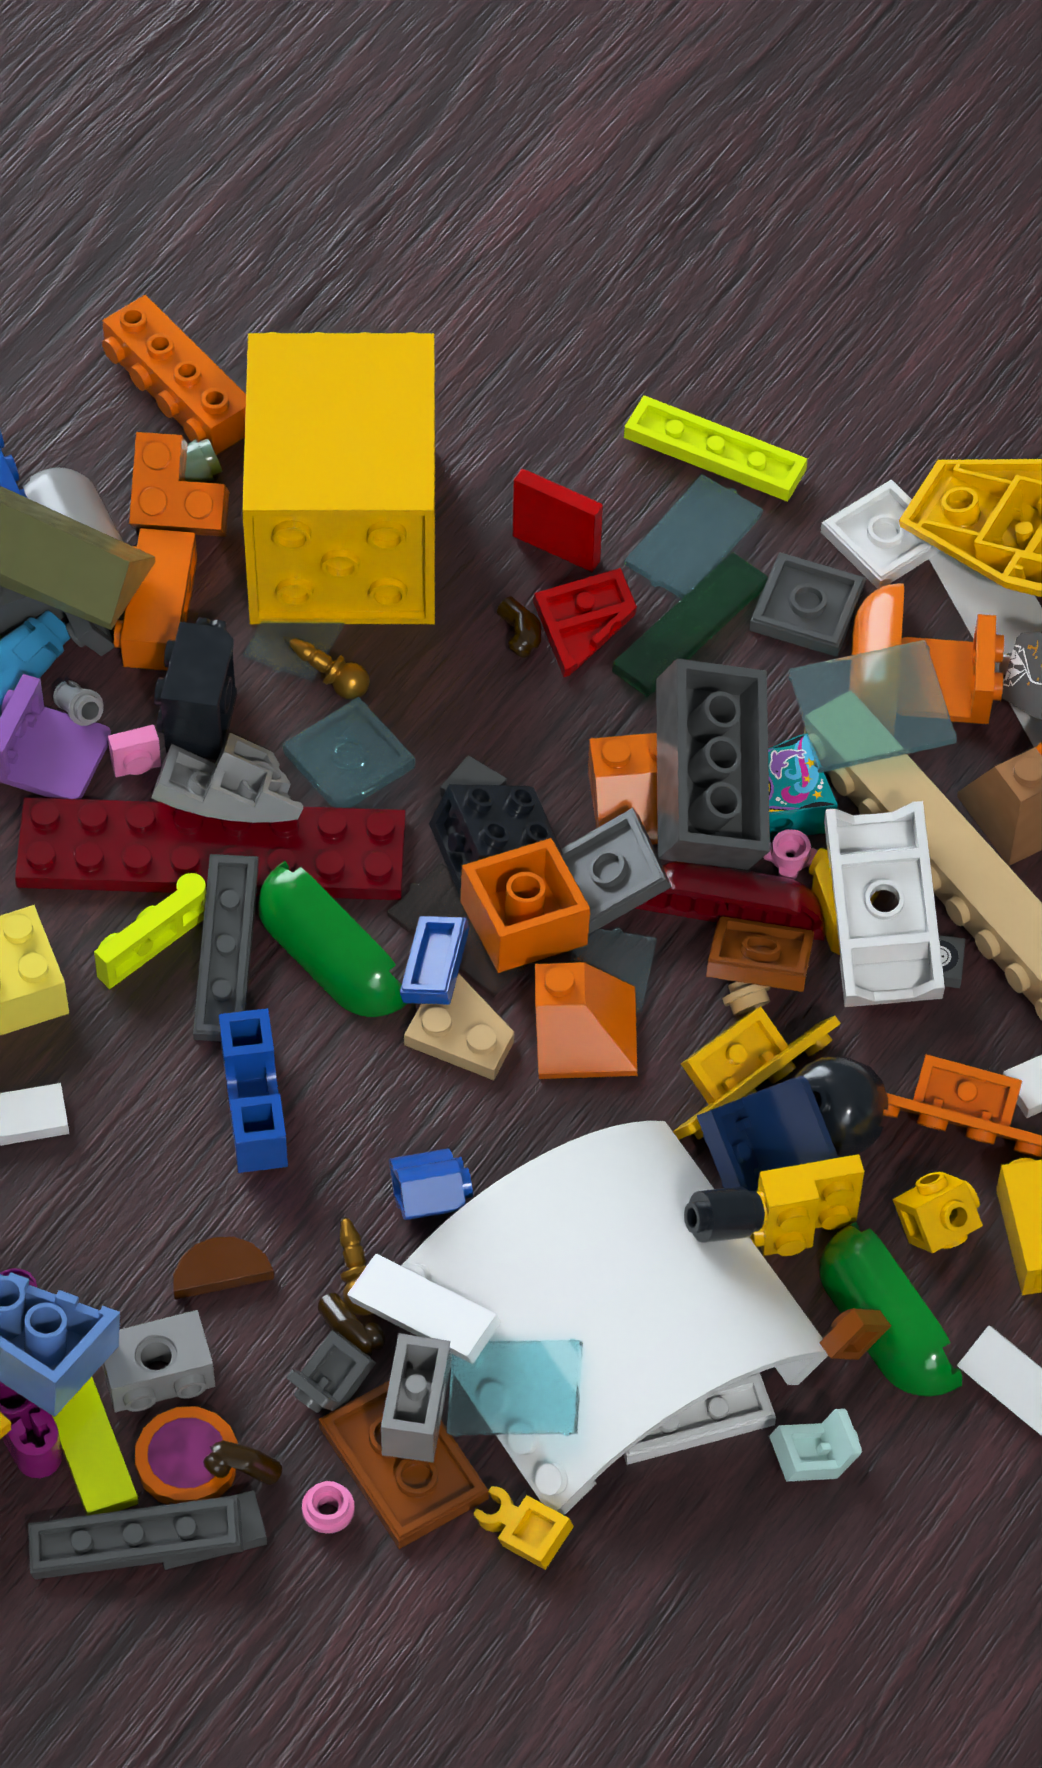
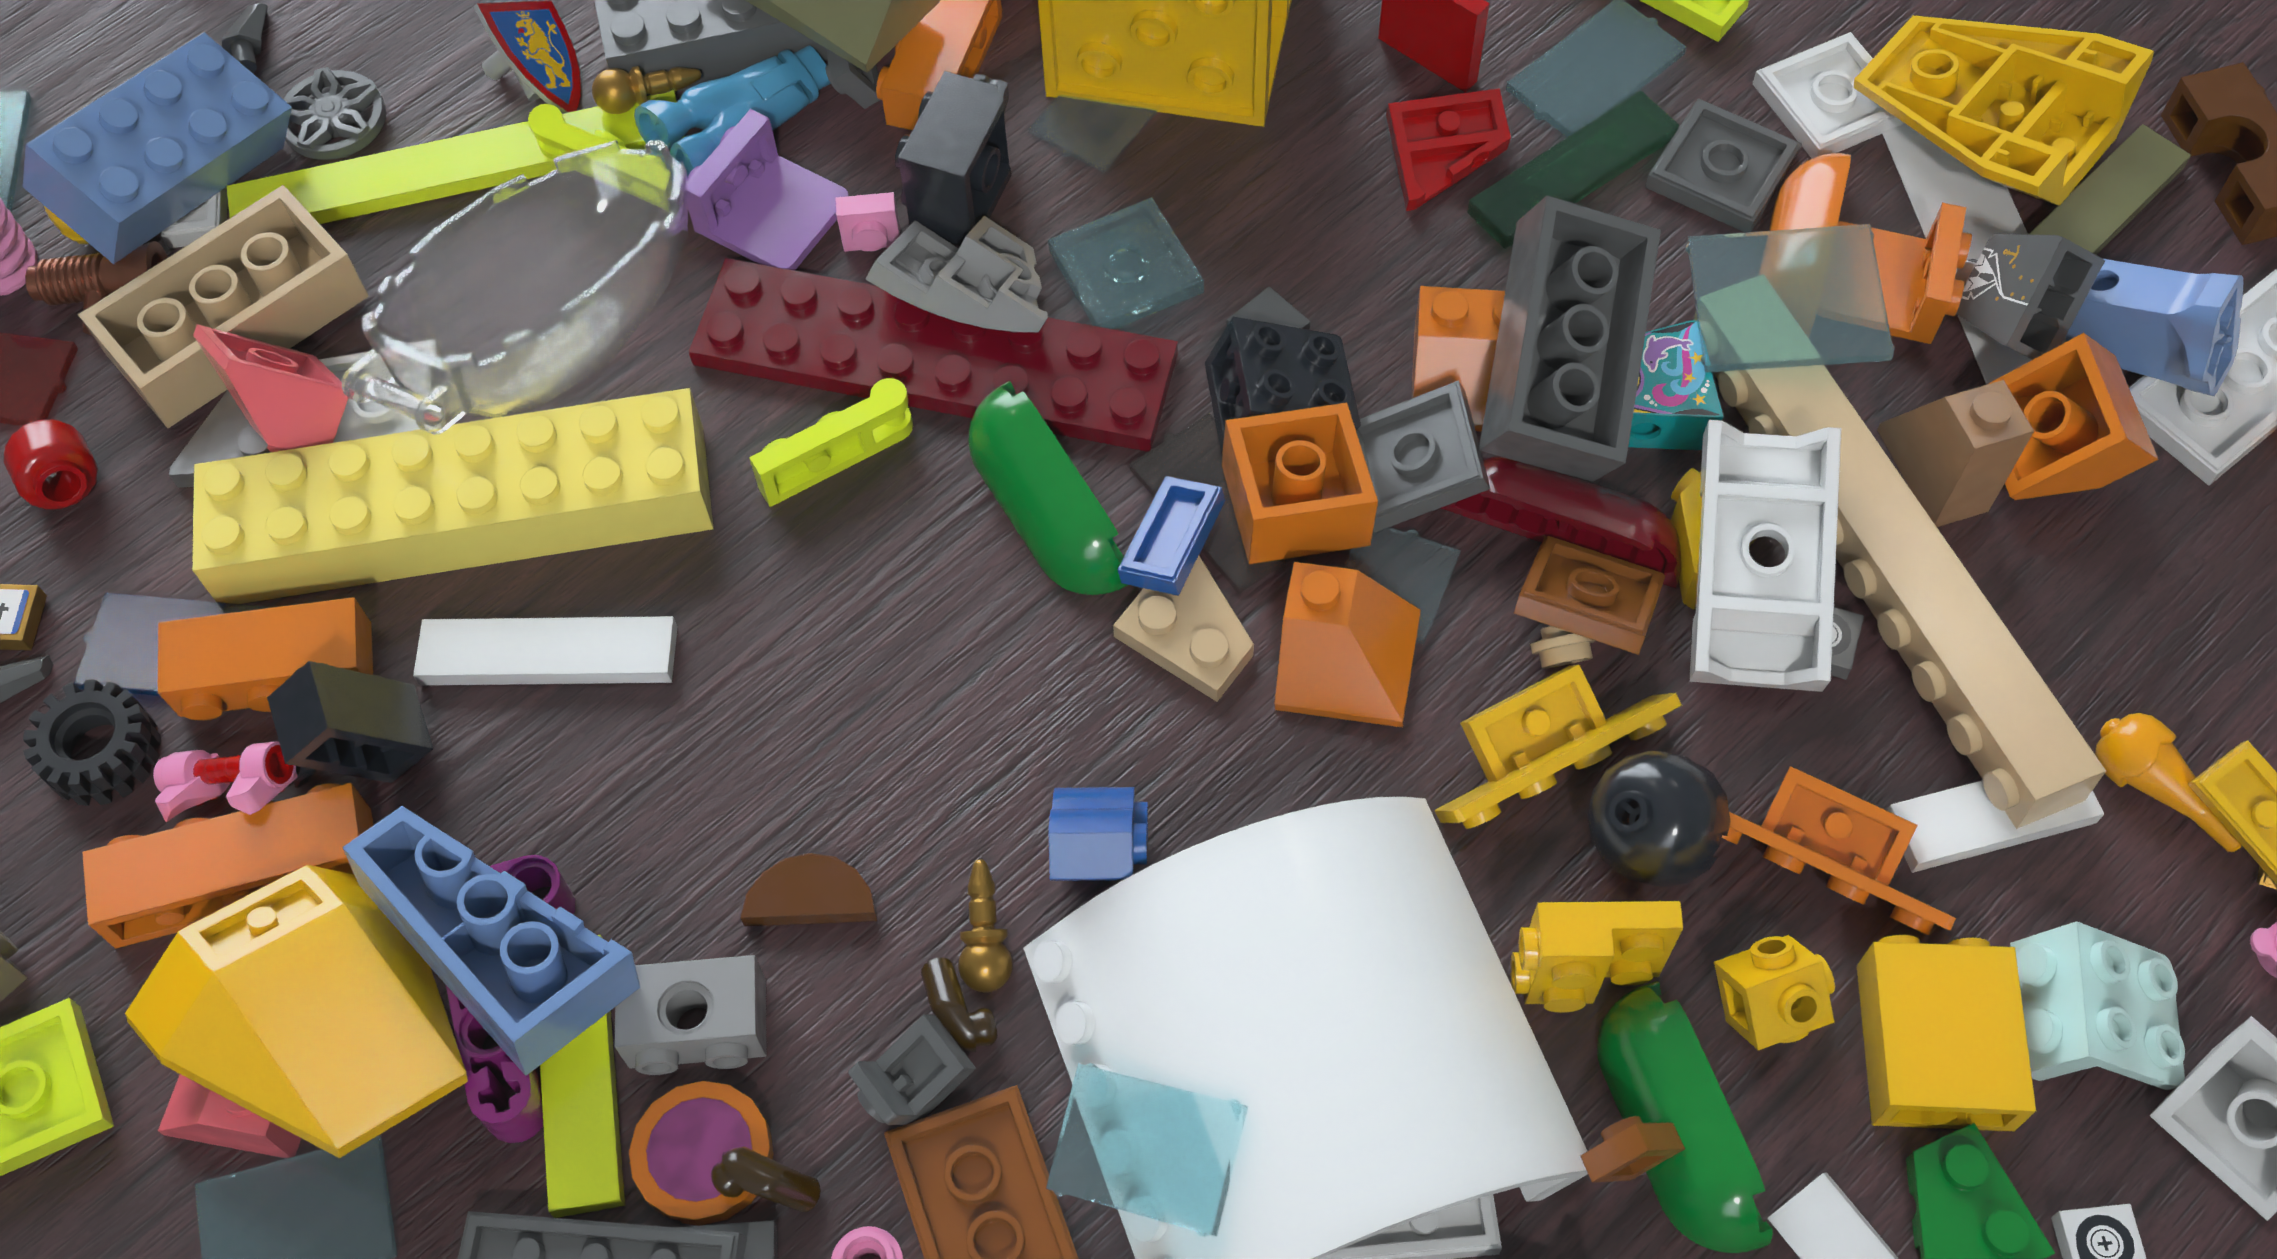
camera: 15 degrees right, 5 degrees up
light grey pin [53,680,104,726] -> none
dark grey tile [193,854,259,1041] -> none
blue arch [219,1008,288,1173] -> none
pearl gold bar [289,639,370,699] -> none
white tile [347,1254,501,1364] -> none
light grey brick [381,1333,450,1463] -> none
dark brown arm [497,596,541,658] -> none
black brick [684,1187,765,1243] -> none
dark blue bracket [697,1076,839,1192] -> none
bright pink plate [763,829,817,879] -> none

